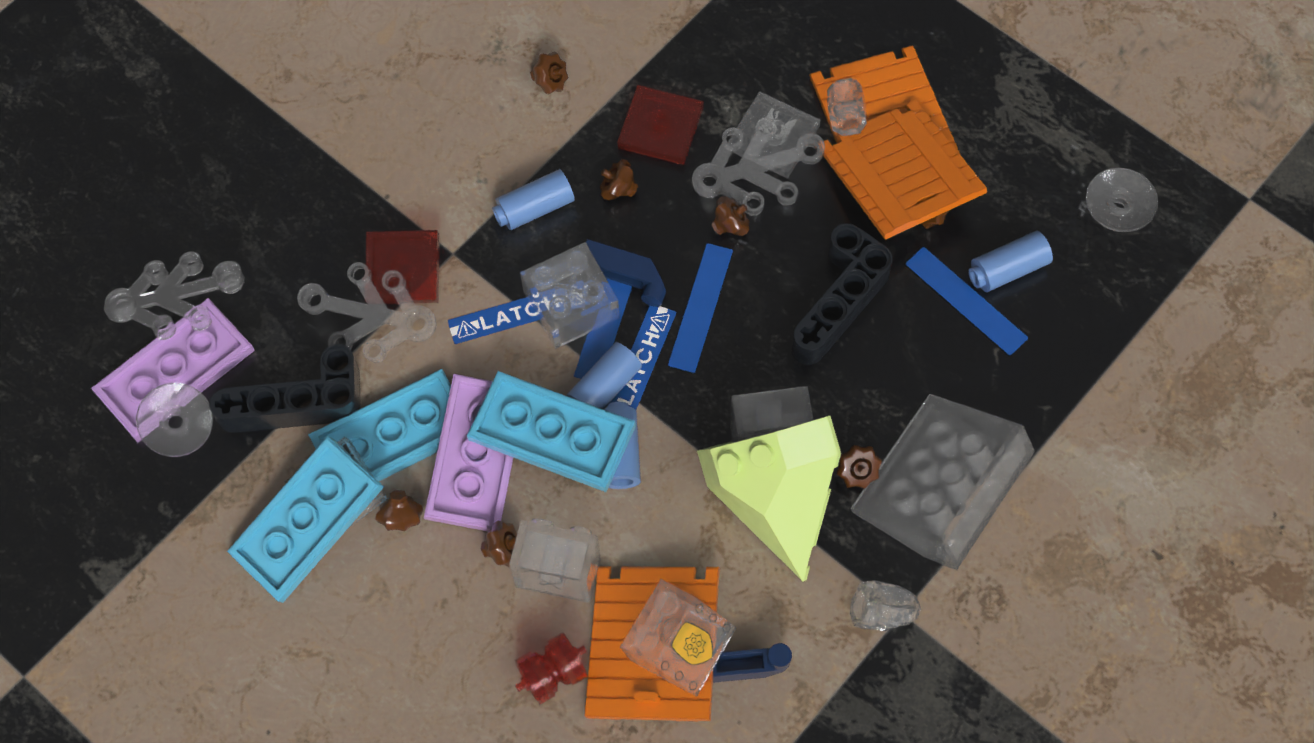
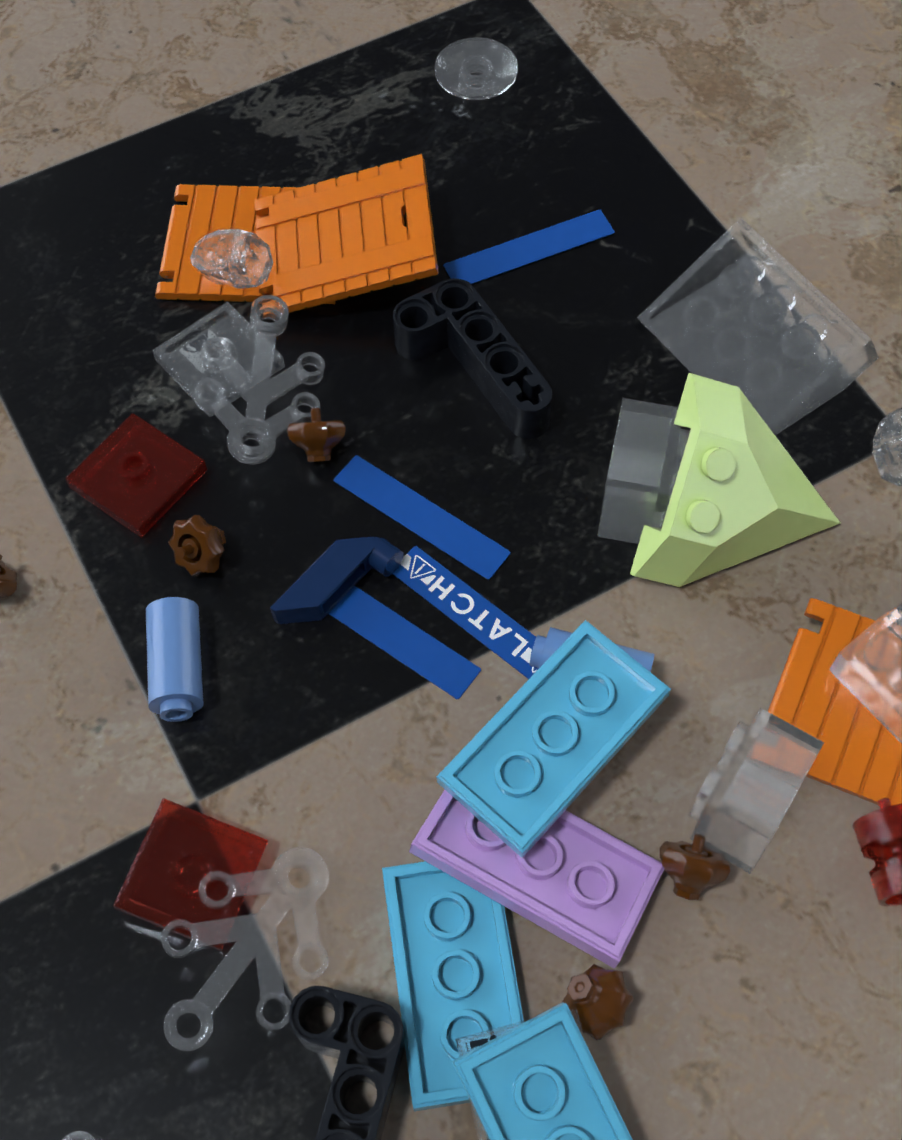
camera: 70 degrees left, 5 degrees down
blue sticker [448,282,591,344] -> none
clear brick [520,242,620,349] -> none
medium blue brick [566,342,642,409] -> none
medium blue brick [969,231,1053,292] -> none

